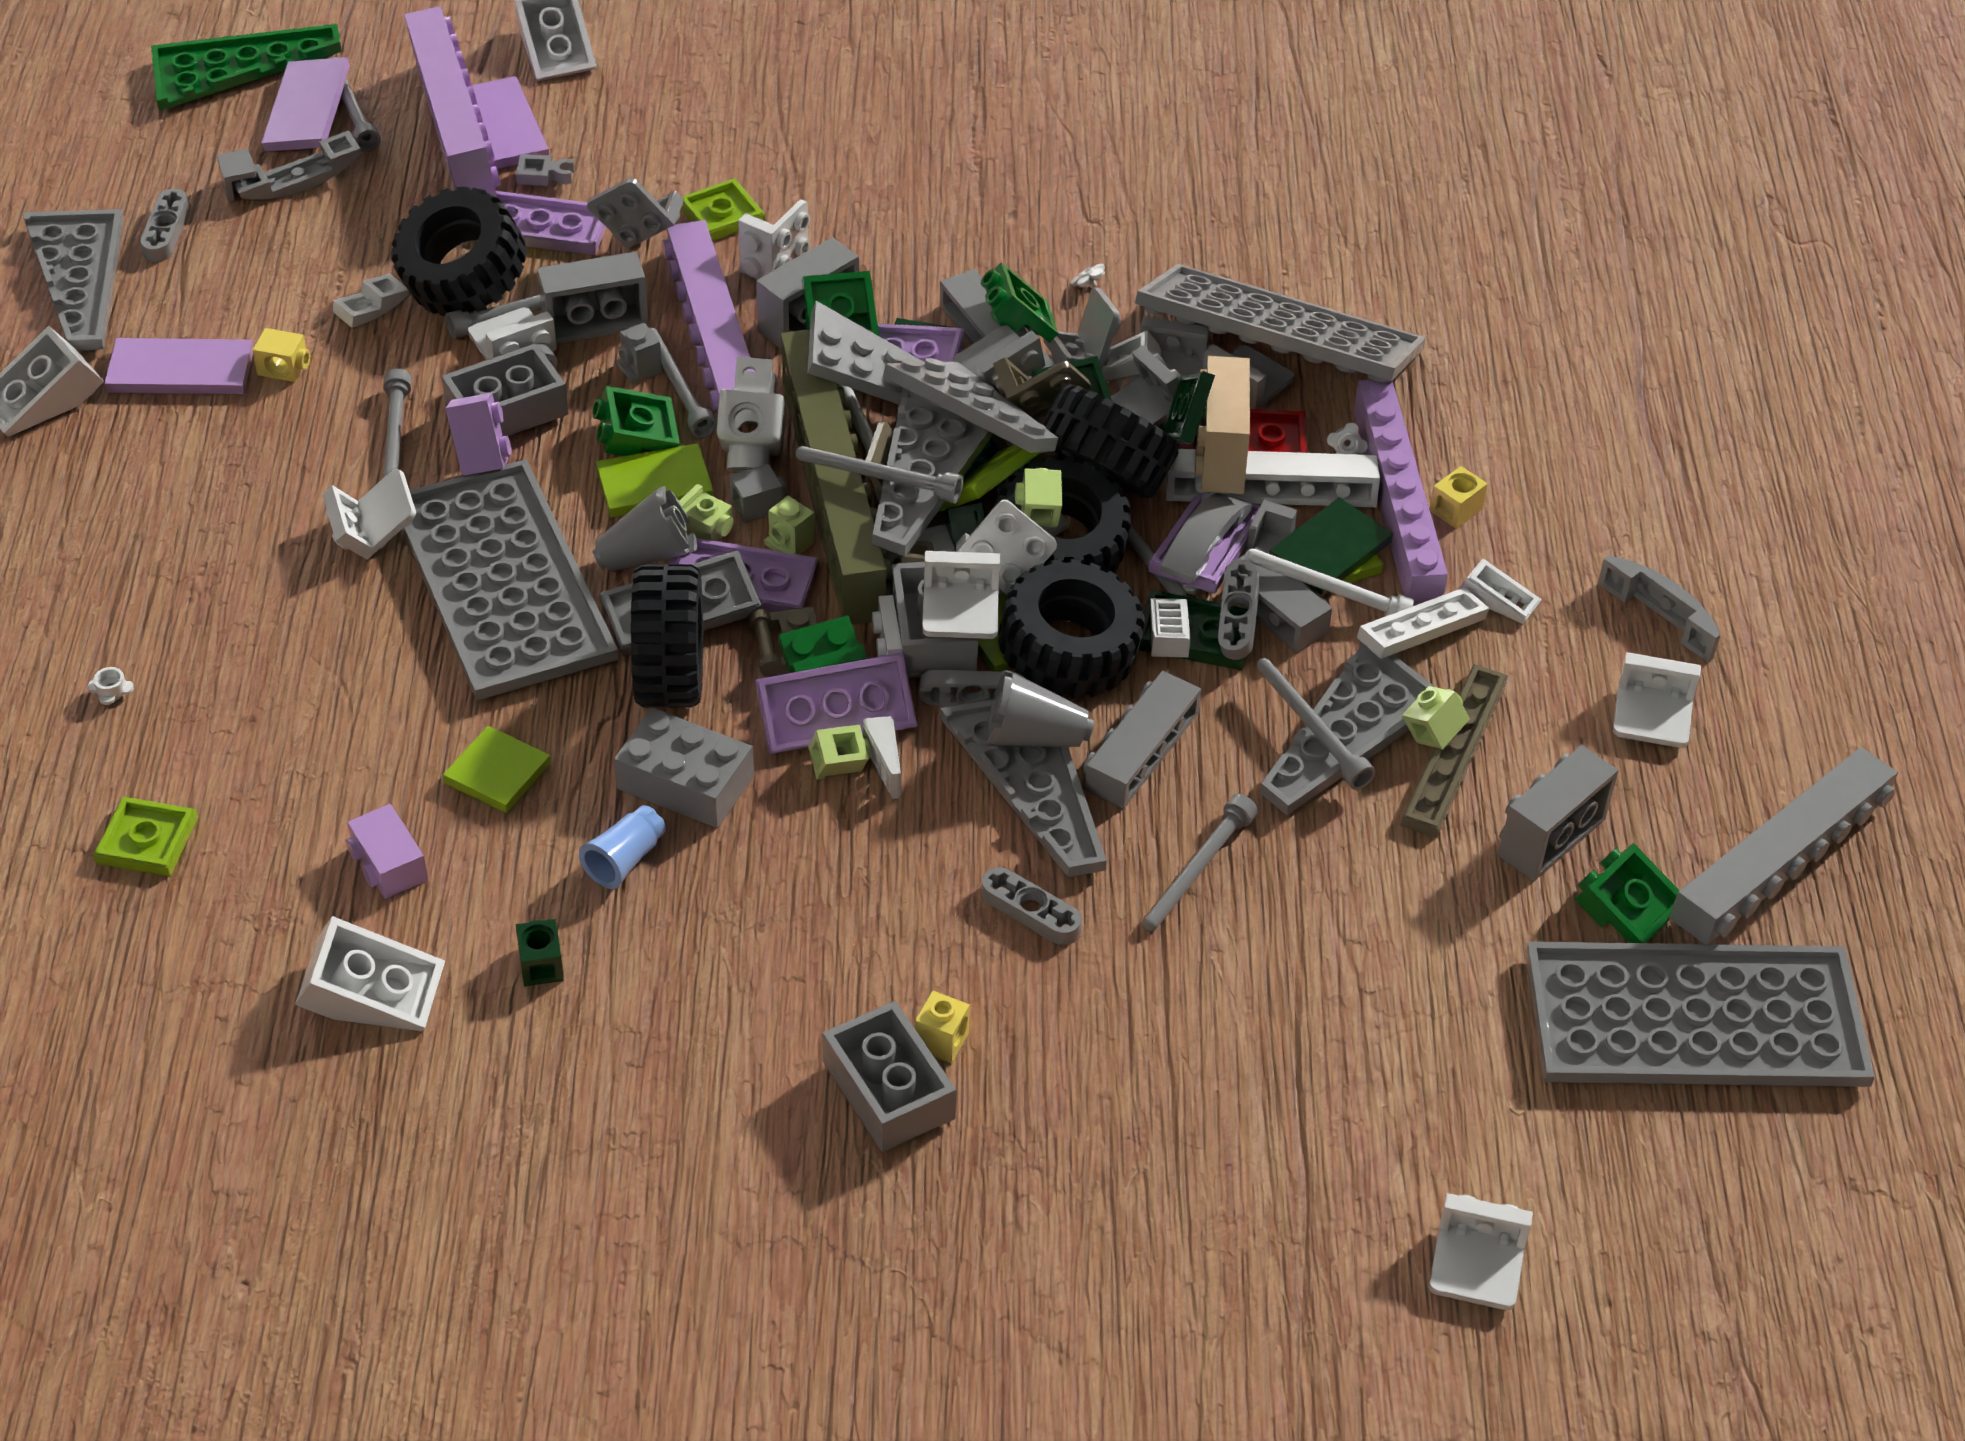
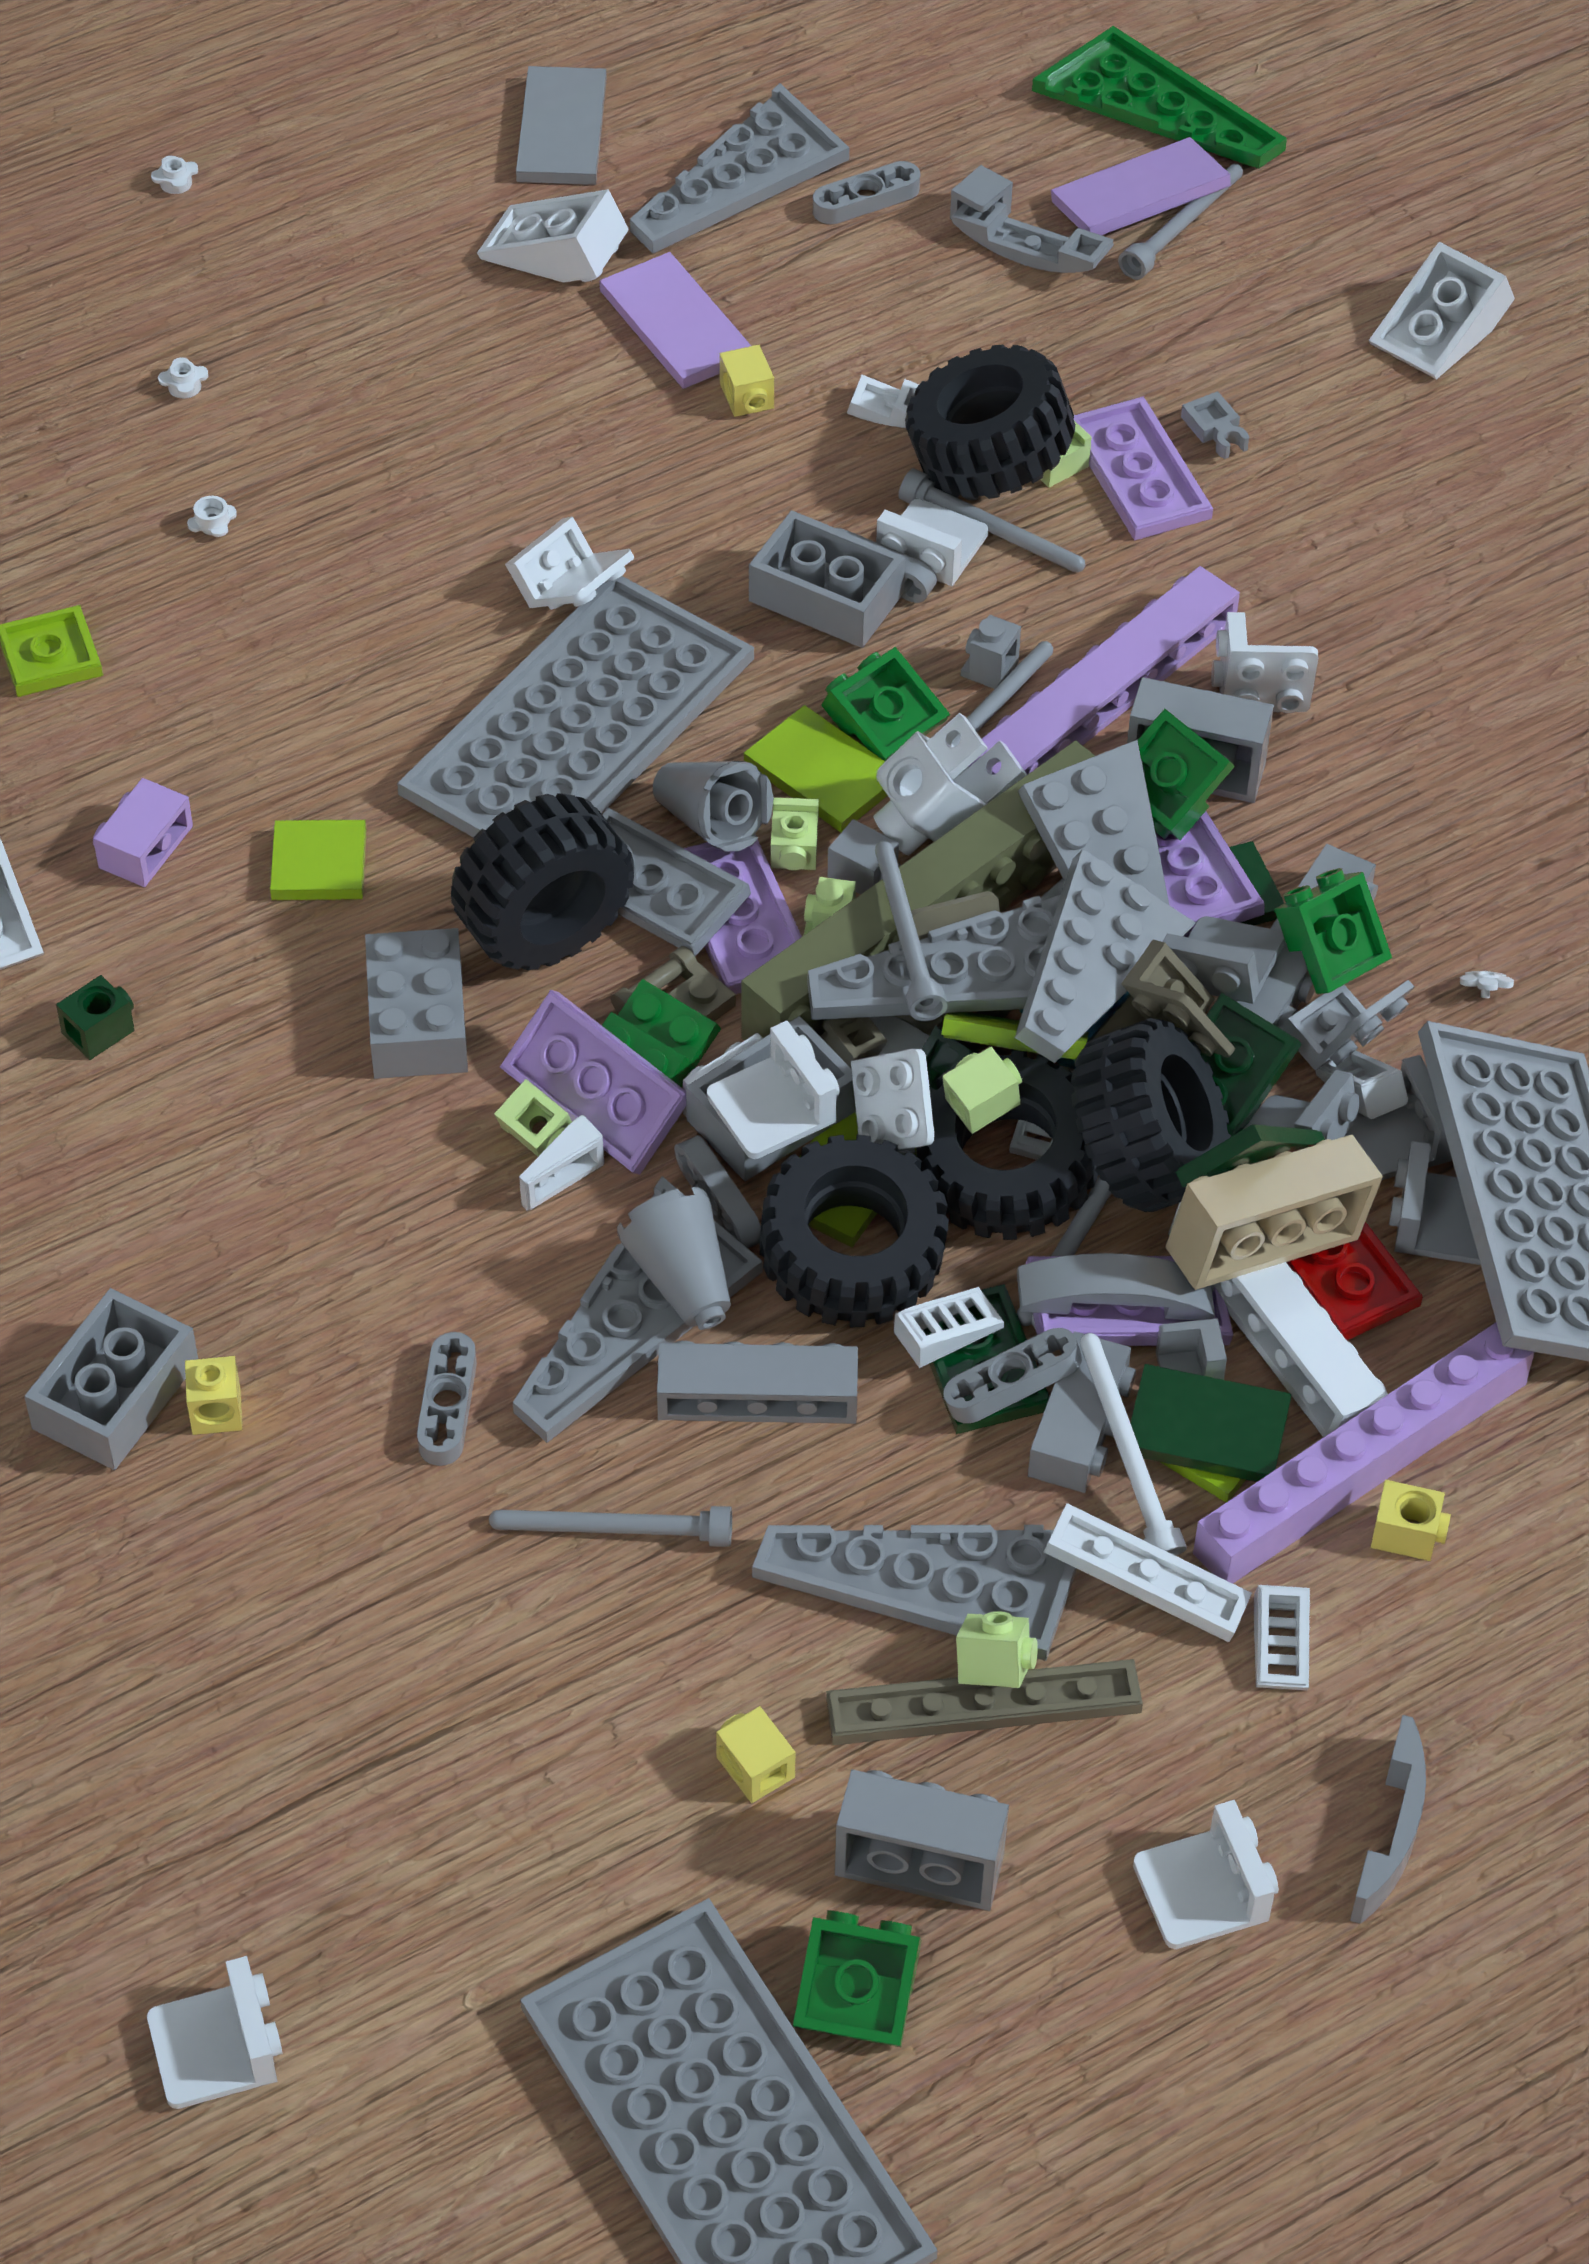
camera: 60 degrees right, 5 degrees up
light grey piece [383,369,412,478] -> none
lavender brick [404,6,501,196] -> none
lavender brick [445,392,512,476] -> none
lavender tile [471,76,549,169] -> none
light grey brick [537,251,649,344] -> none
light blue plant [579,805,666,889] -> none
light grey bracket [587,178,684,249] -> none
lime tile [681,178,765,241] -> none
light grey piece [1257,658,1376,790] -> none
white plate [1327,422,1368,454] -> none
light grey brick [1669,747,1898,946] -> none
none -> light yellow brick [716,1706,796,1804]

